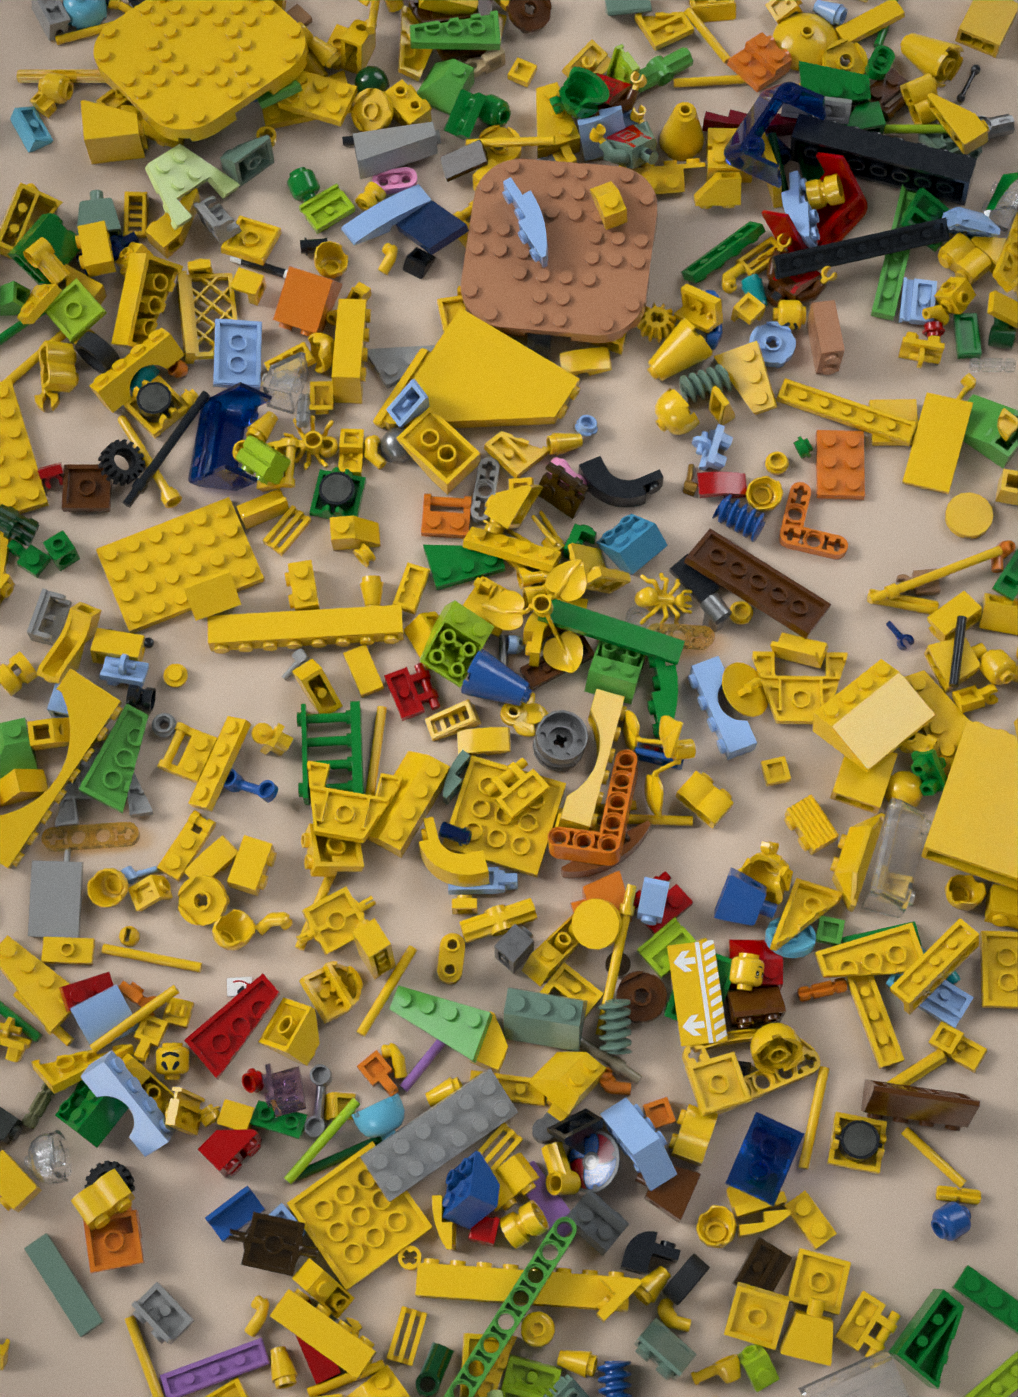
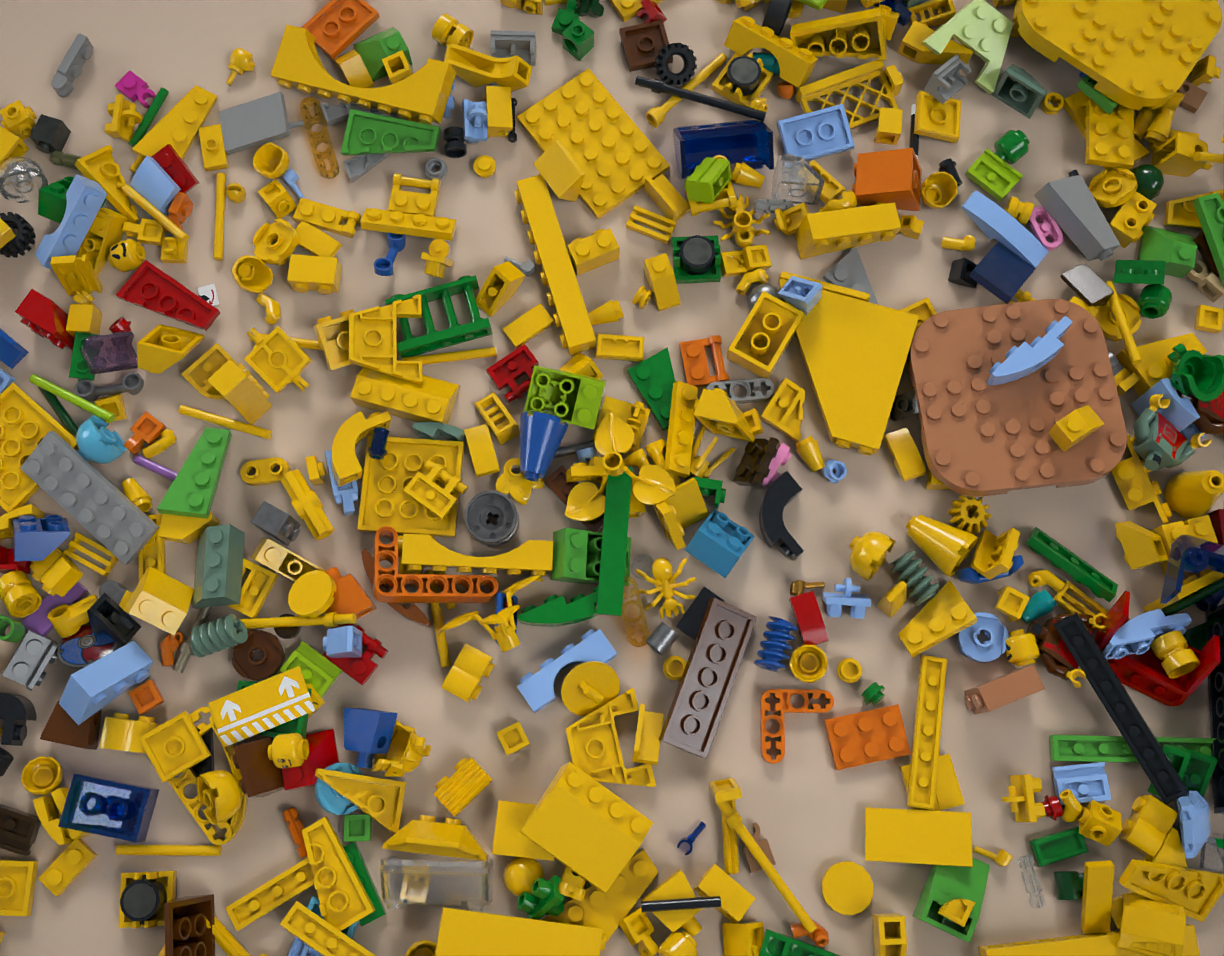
camera: 75 degrees right, 5 degrees up
none -> yellow tile [709,777,742,803]

